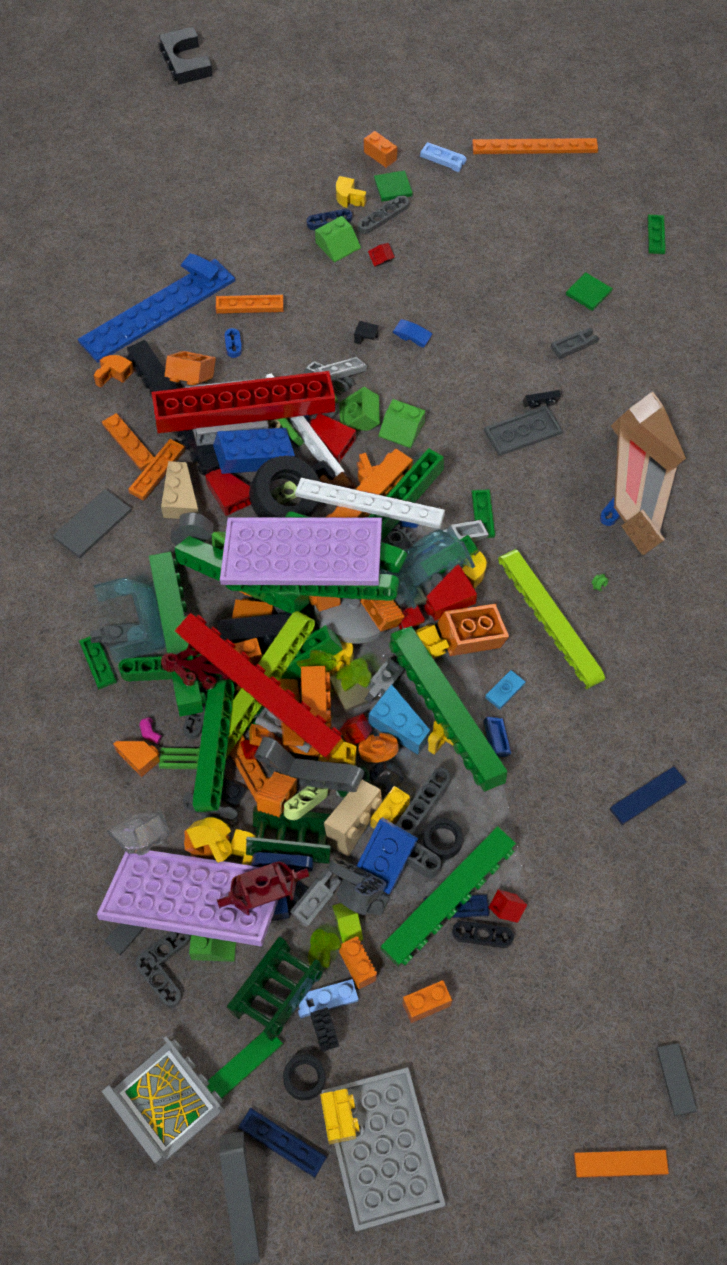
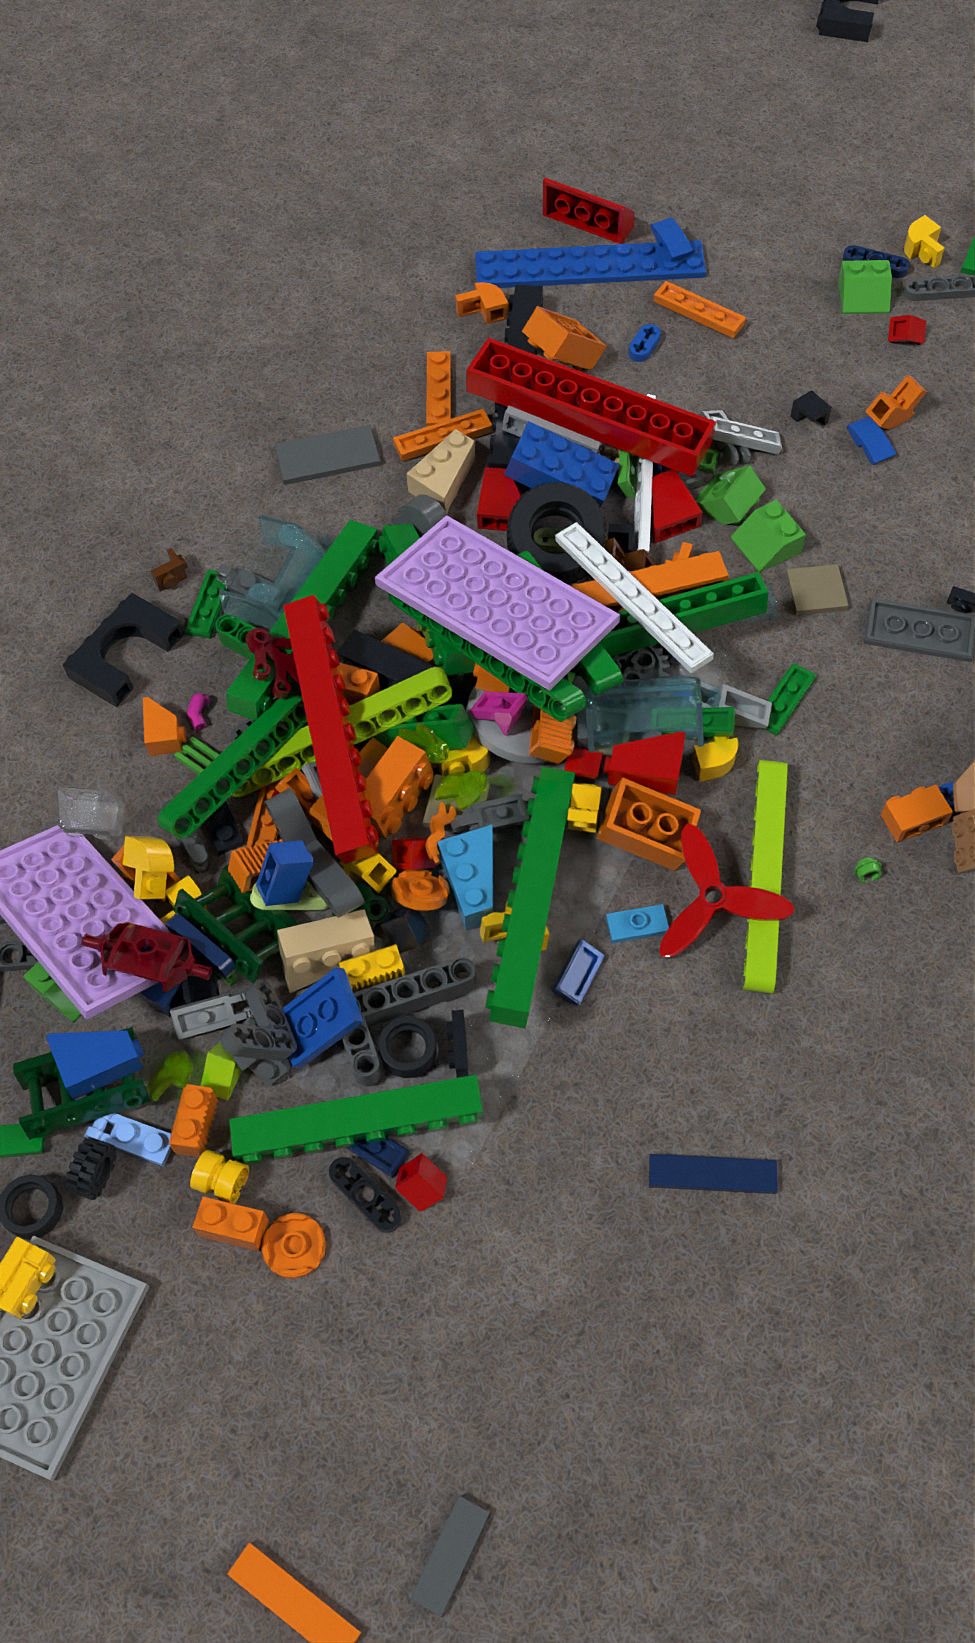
camera: 40 degrees right, 0 degrees up
none -> blue slope [46,1030,145,1100]
none -> black arch [63,593,184,707]
none -> reddish brown bracket [151,548,188,592]
none -> yellow wheel [190,1150,249,1204]
none -> blue brick [256,840,313,906]
none -> orange tile [261,1213,326,1279]
none -> orange hair [425,802,456,865]
none -> black plate [446,1010,469,1078]
none -> dark pink slope [470,691,528,735]
none -> red slope [543,178,635,244]
none -> red piece [659,824,794,958]
none -> dark tan tile [786,564,849,616]
none -> orange brick [865,375,927,429]
none -> orange brick [881,785,953,843]

